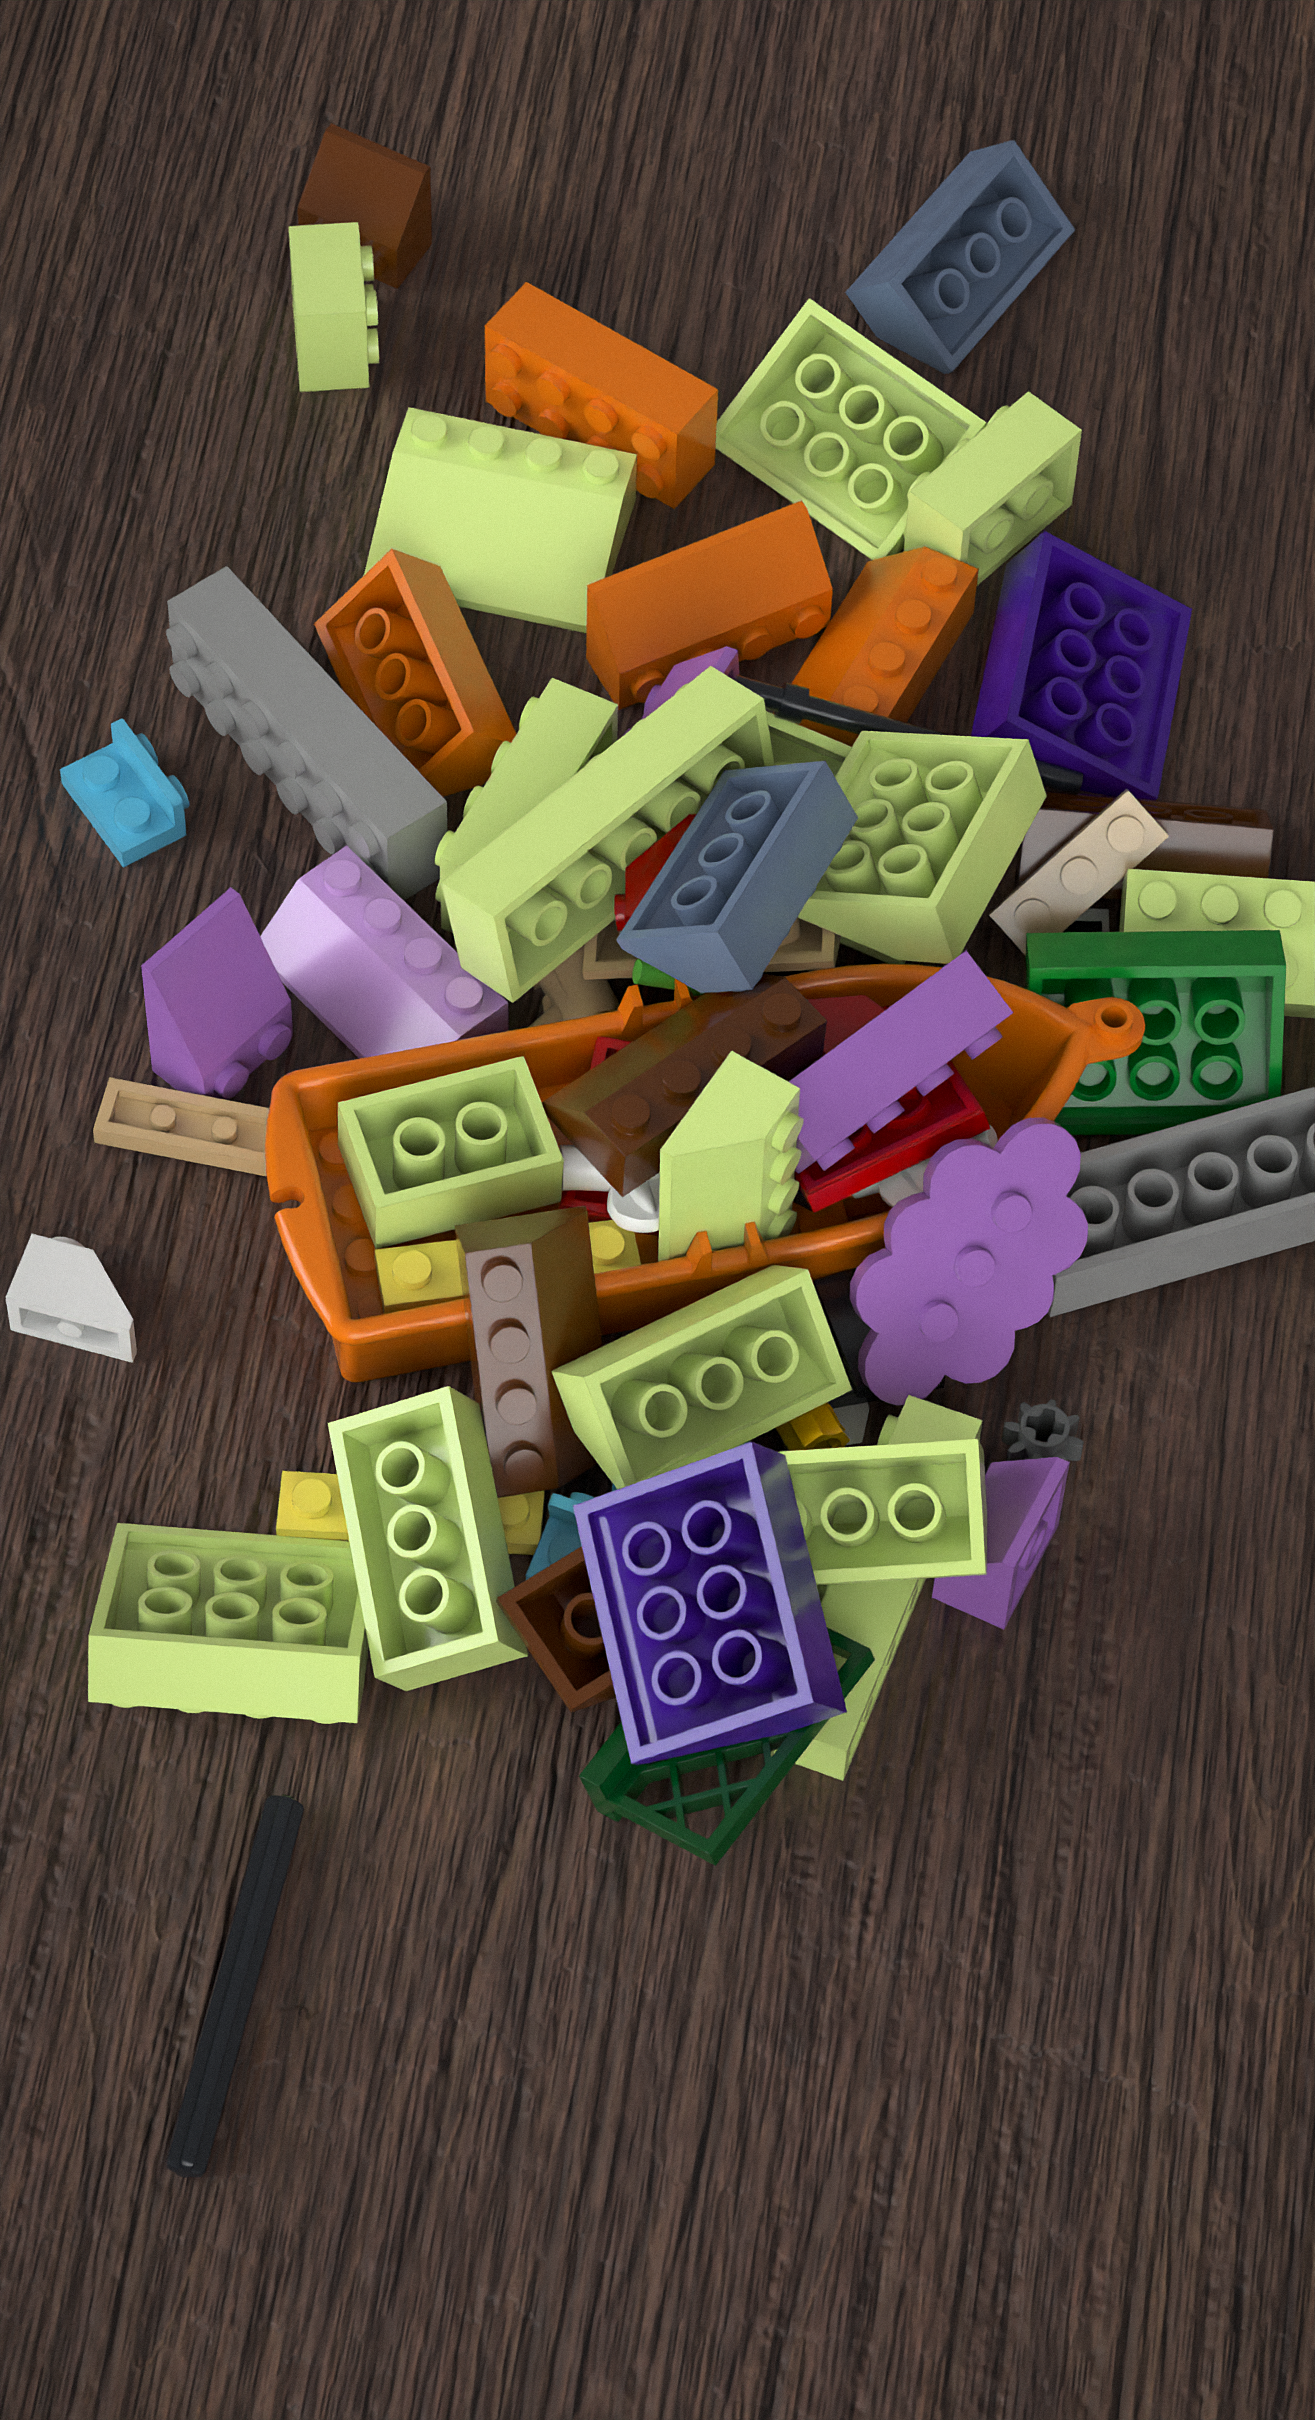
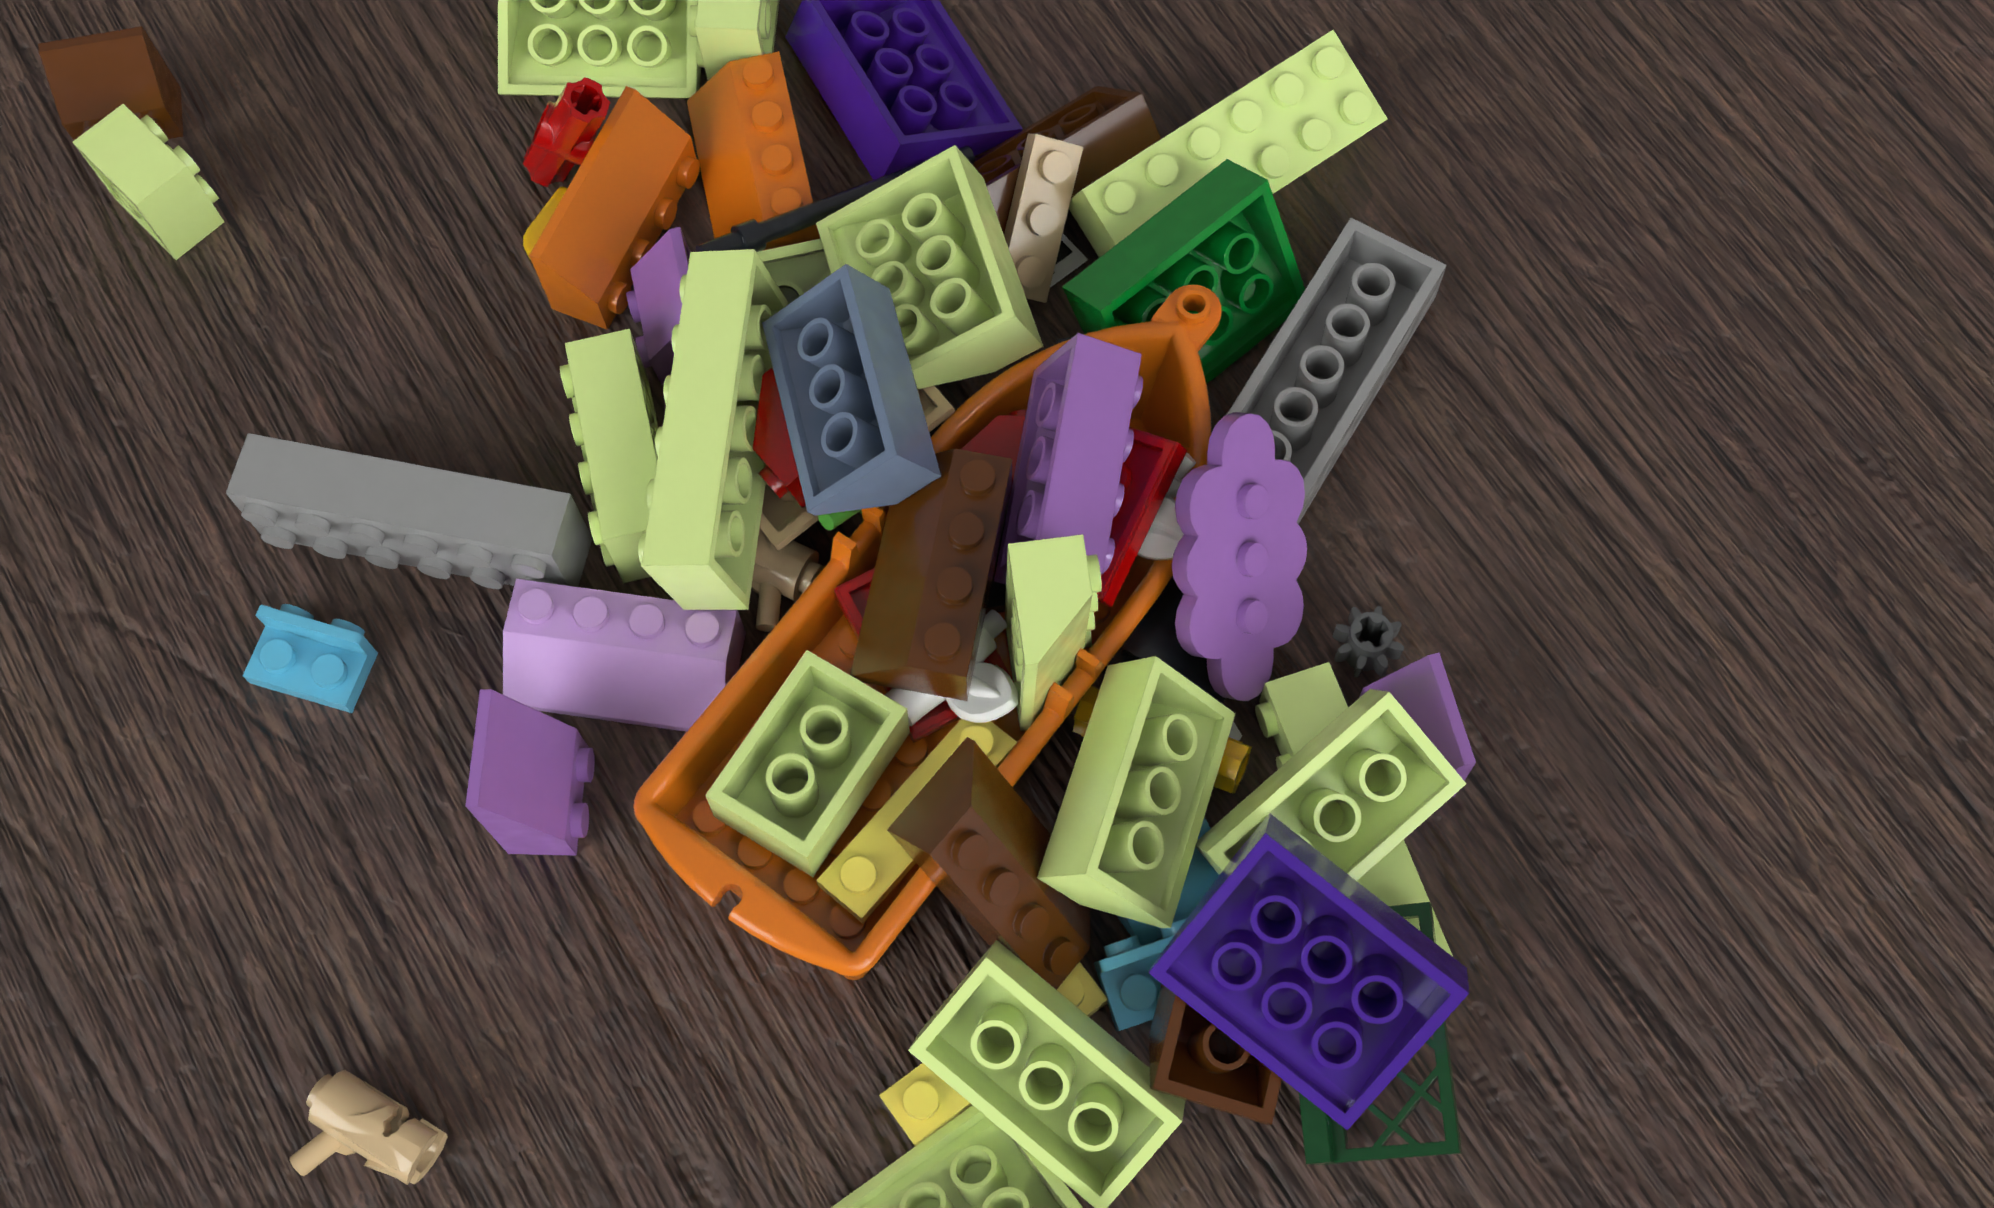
camera: 35 degrees left, 10 degrees up
white slope [5,1234,137,1363] -> none
tan plate [93,1077,269,1176] -> none
orange slope [314,549,516,797] -> none
yellowish green slope [364,407,637,633] -> none
orange brick [485,282,718,509] -> none
none -> red piece [523,77,610,187]

